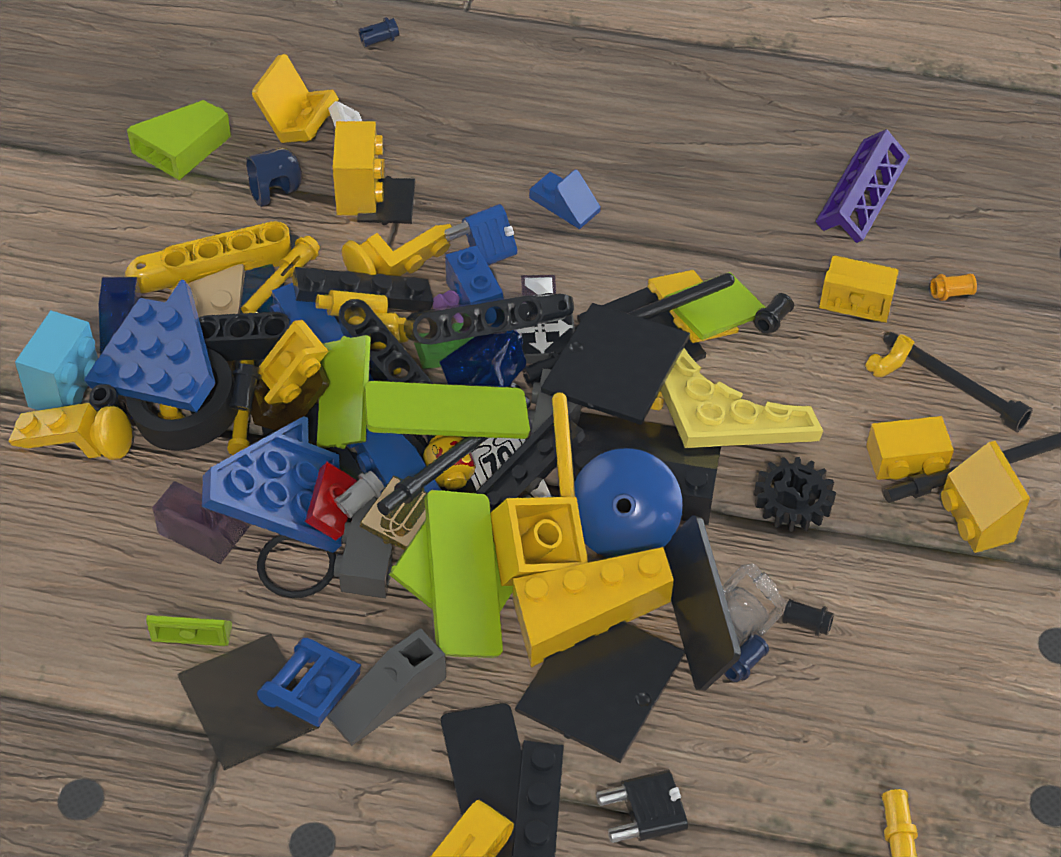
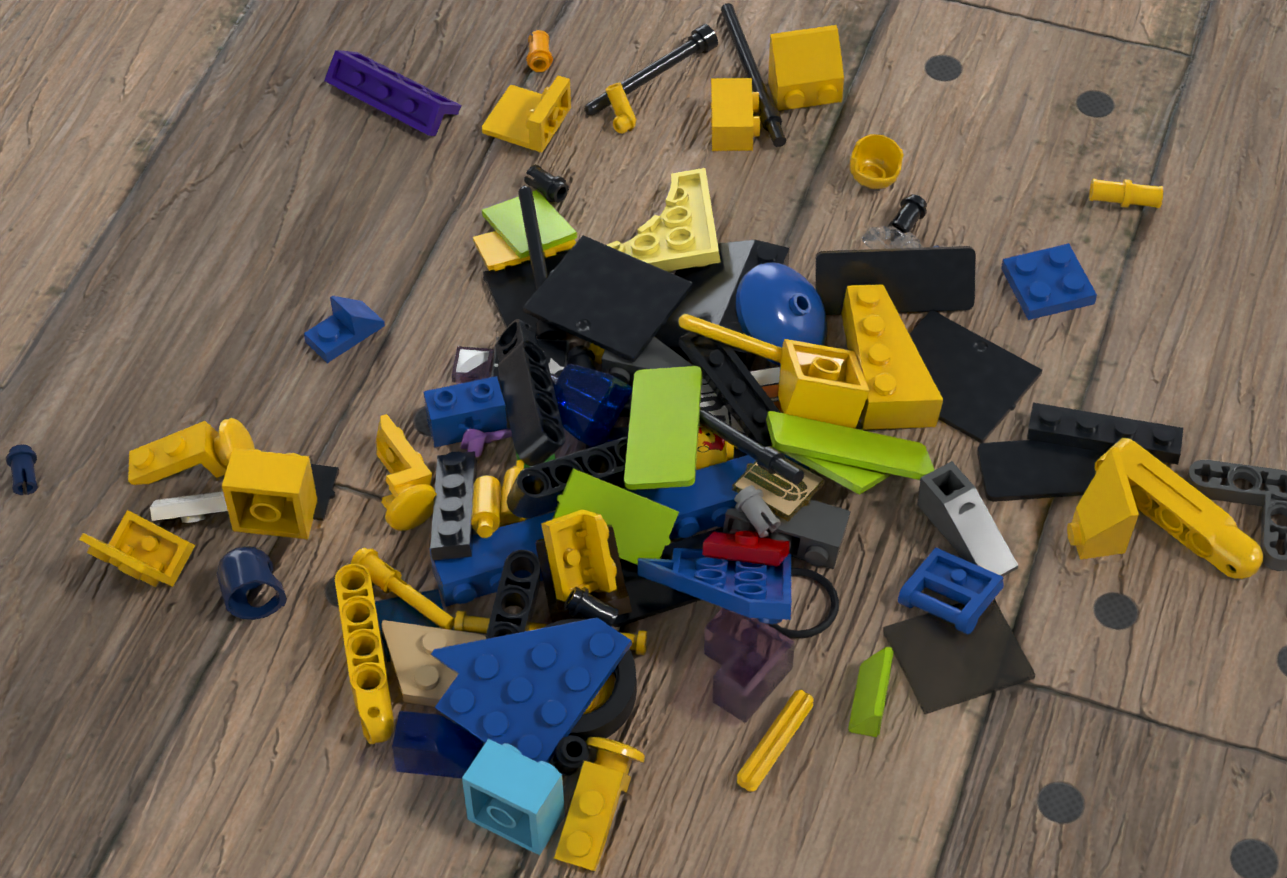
camera: 80 degrees left, 0 degrees up
lime slope [127,100,231,180] -> none
blue piece [444,204,518,265] -> none
black piece [596,769,688,843] -> none
black gear [754,457,836,532] -> none
none -> yellow piece [128,418,255,485]
none -> yellow axle [737,689,814,792]
none -> yellow hair [850,134,904,189]
none -> blue plate [1001,243,1097,320]
none -> yellow slope [1067,447,1139,560]

